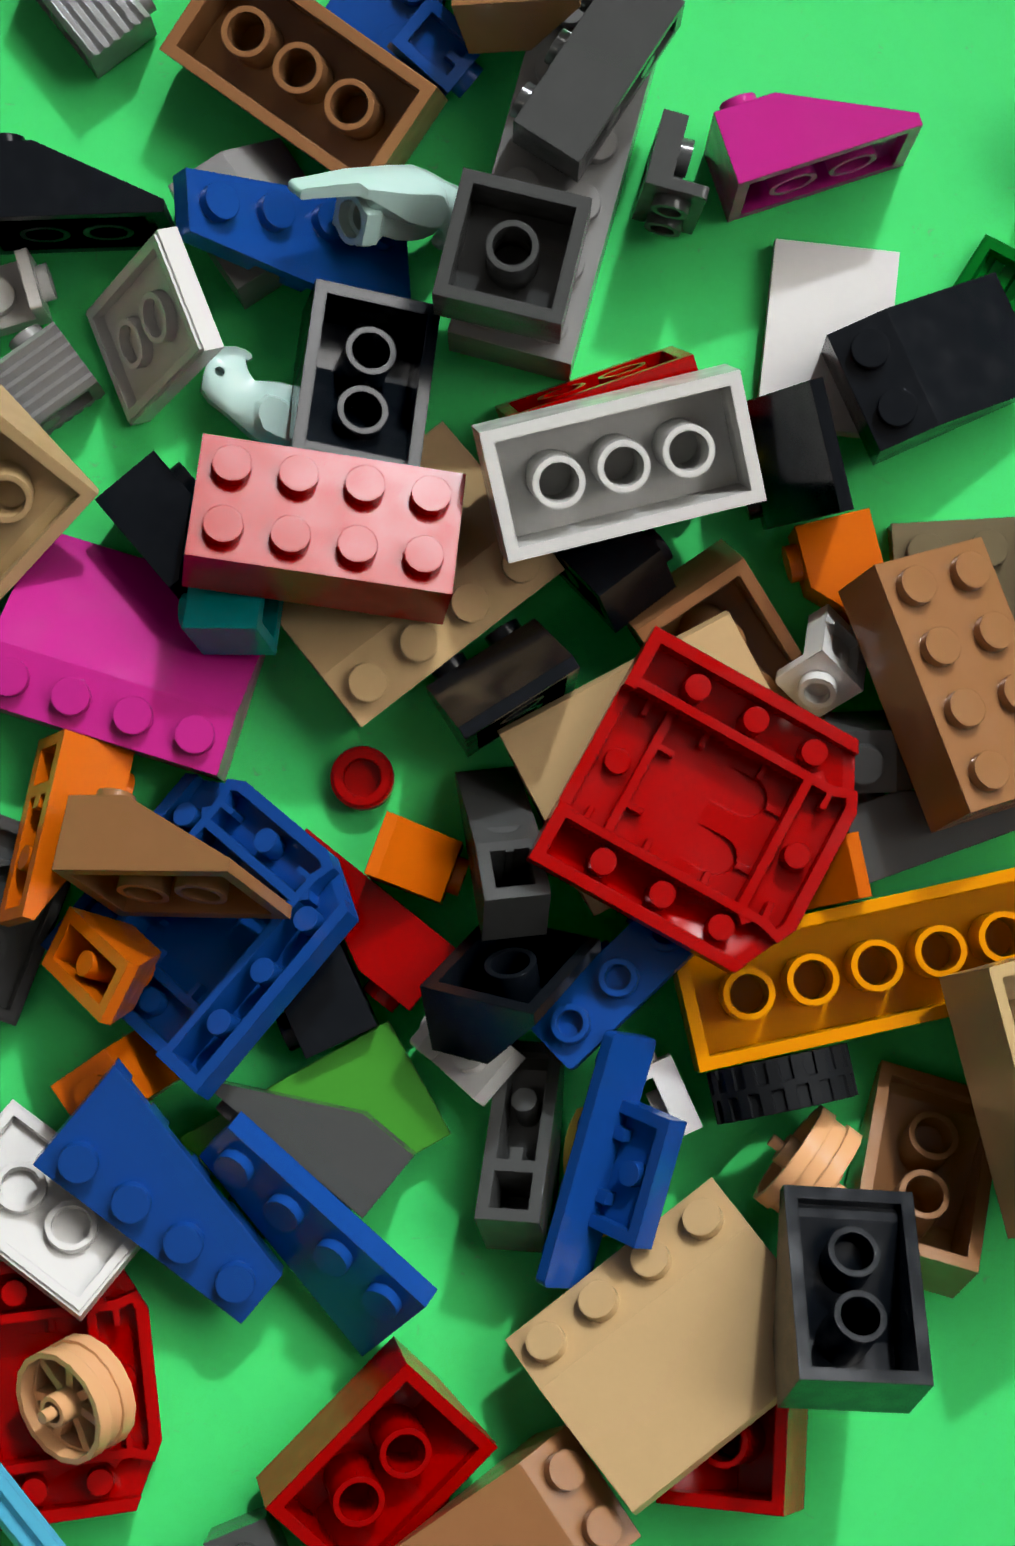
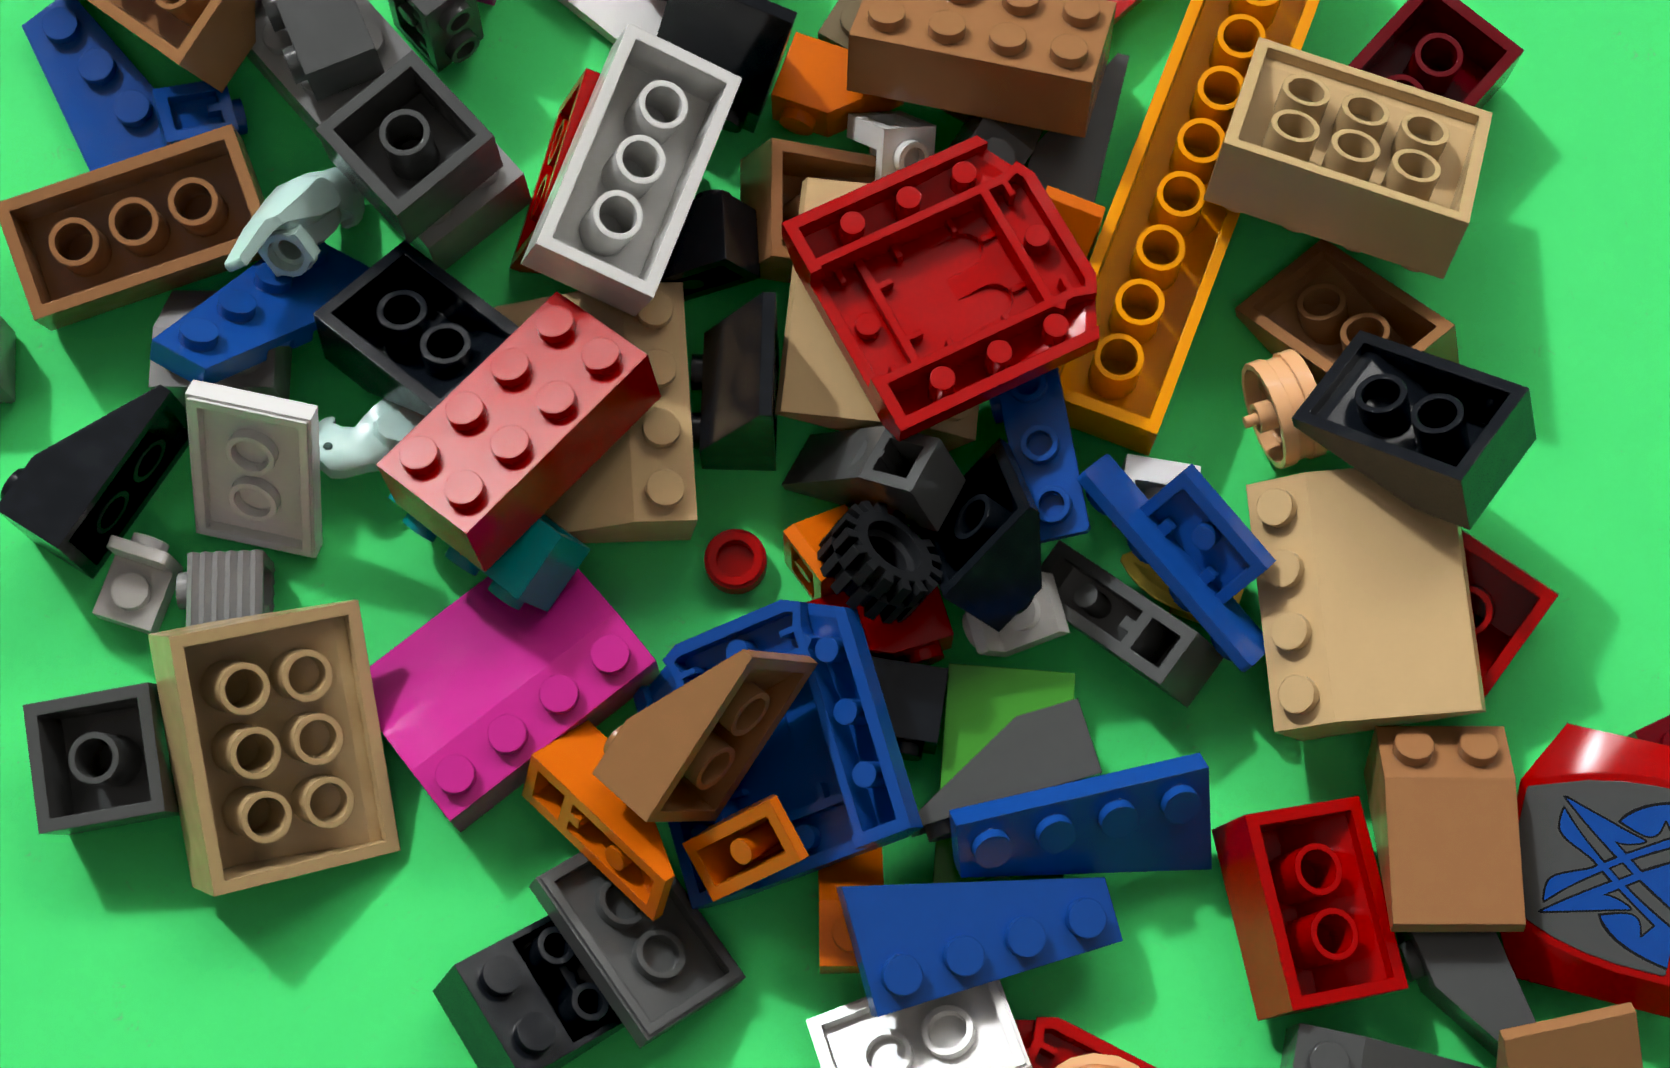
camera: 55 degrees left, 10 degrees down
black slope [95,451,196,599] -> none
black tyre [706,1043,859,1125] -> none
none -> black tyre [817,501,943,624]

